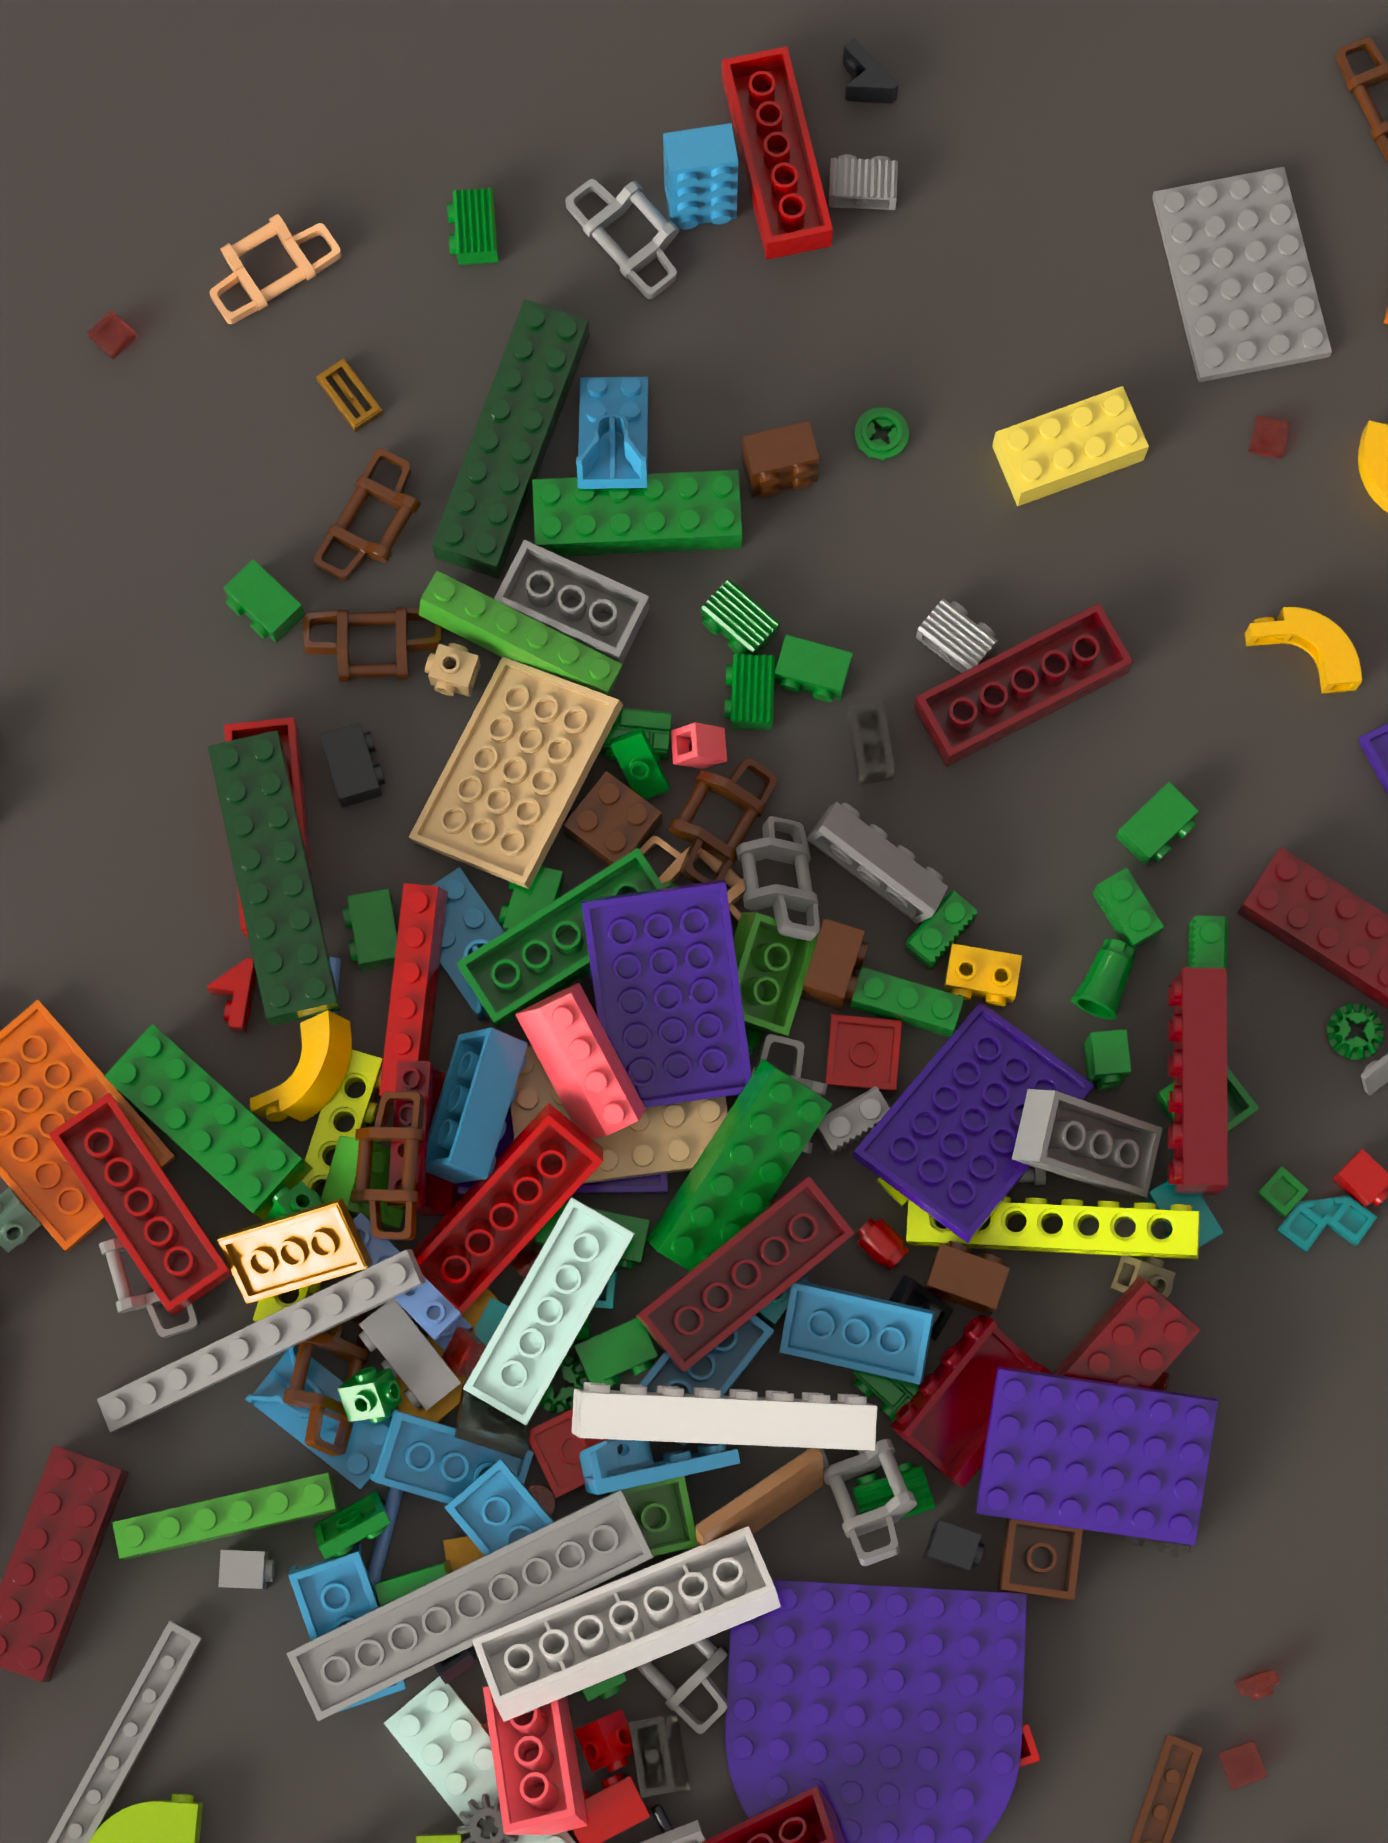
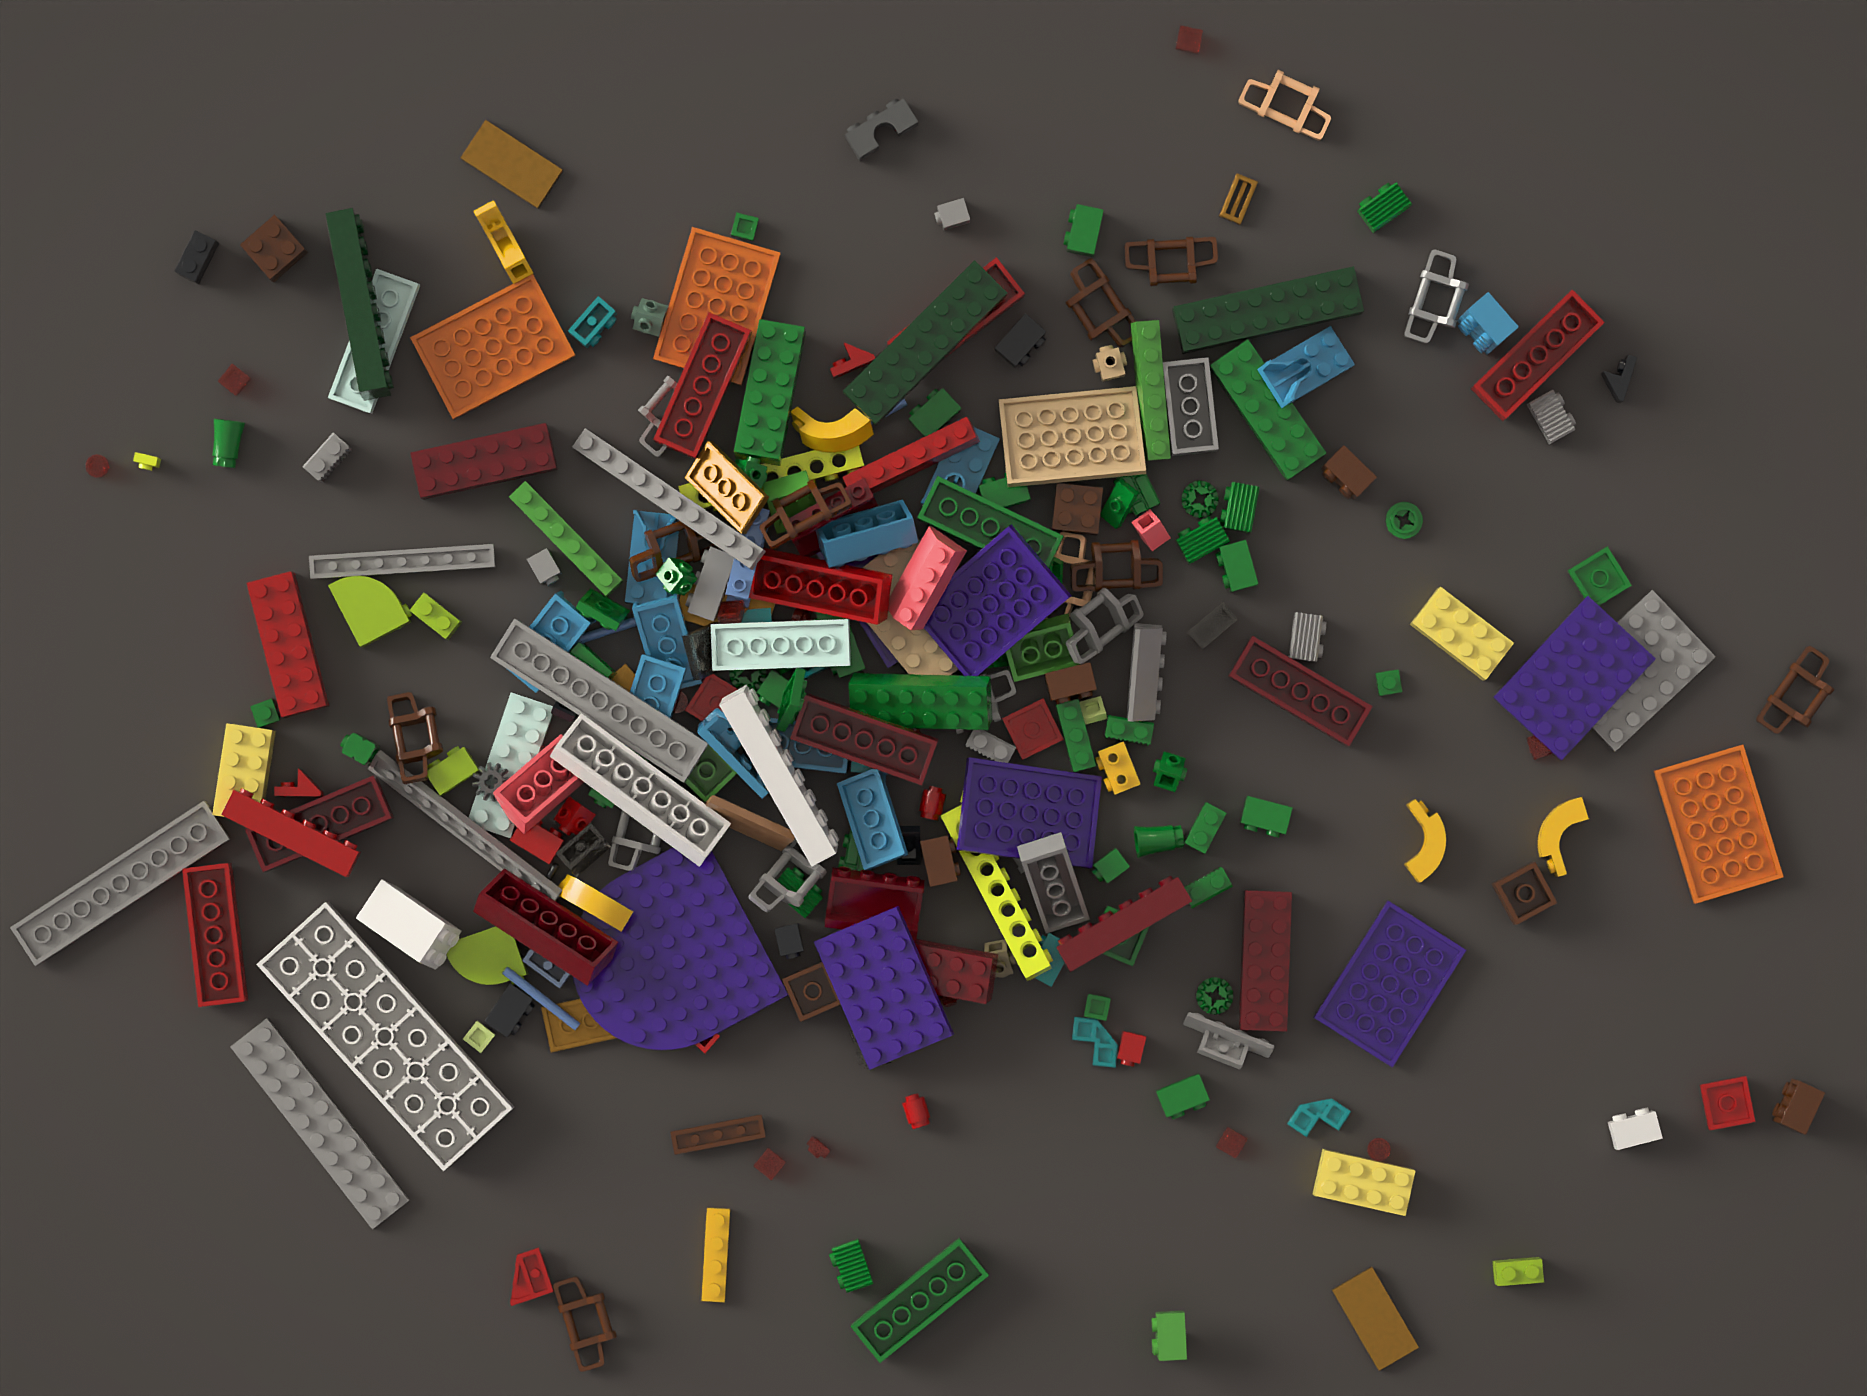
camera: 55 degrees right, 10 degrees up
none -> lime brick [409,593,462,640]
none -> yellow arch [559,874,633,932]
none -> green plate [776,668,807,732]
none -> red brick [902,1093,930,1129]
none -> light grey brick [934,198,970,230]
none -> yellowish green plate [1079,696,1107,725]
none -> green brick [1152,751,1188,792]
none -> green gear [1181,480,1219,518]
none -> green plate [1375,669,1402,696]
none -> dark purple plate [1493,596,1656,760]
none -> green plate [1568,546,1632,605]

